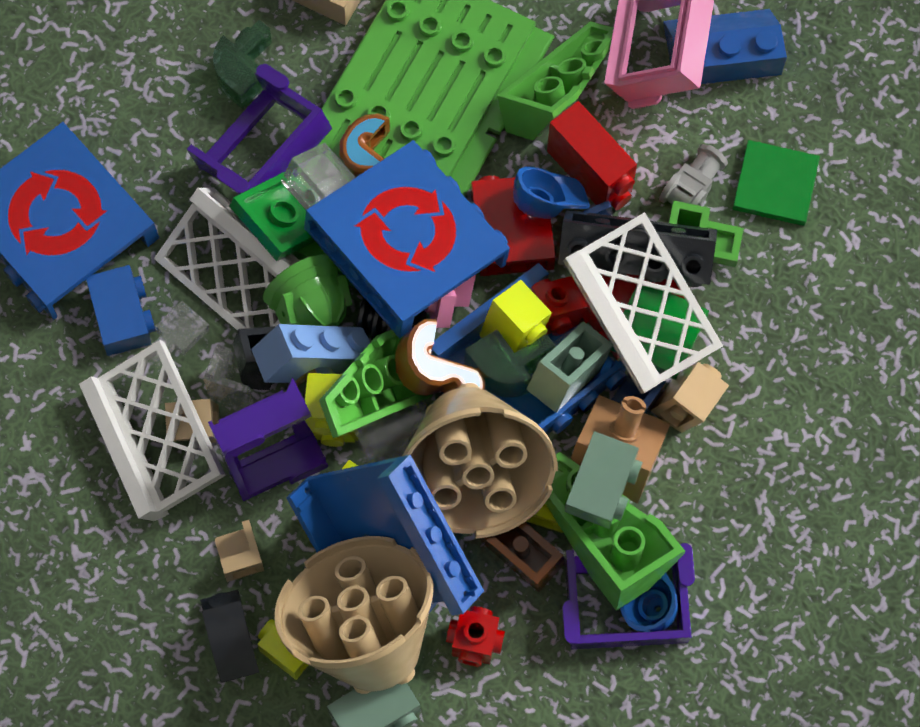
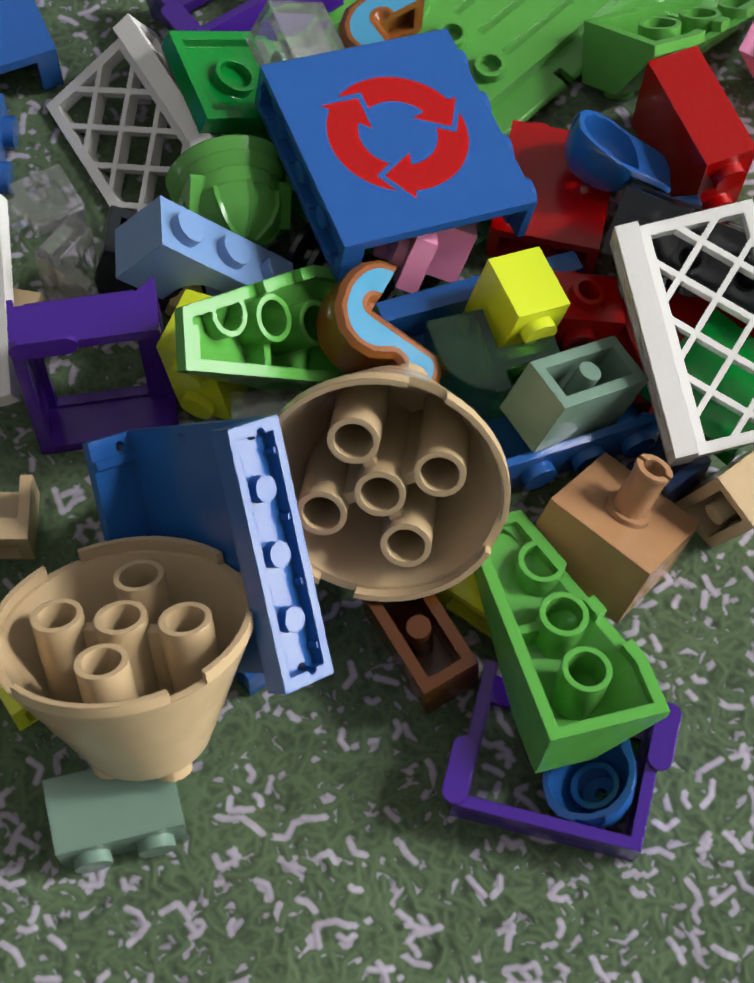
camera: 15 degrees right, 5 degrees down
red brick [446,606,505,667] -> none
sand green brick [565,431,643,529] -> none

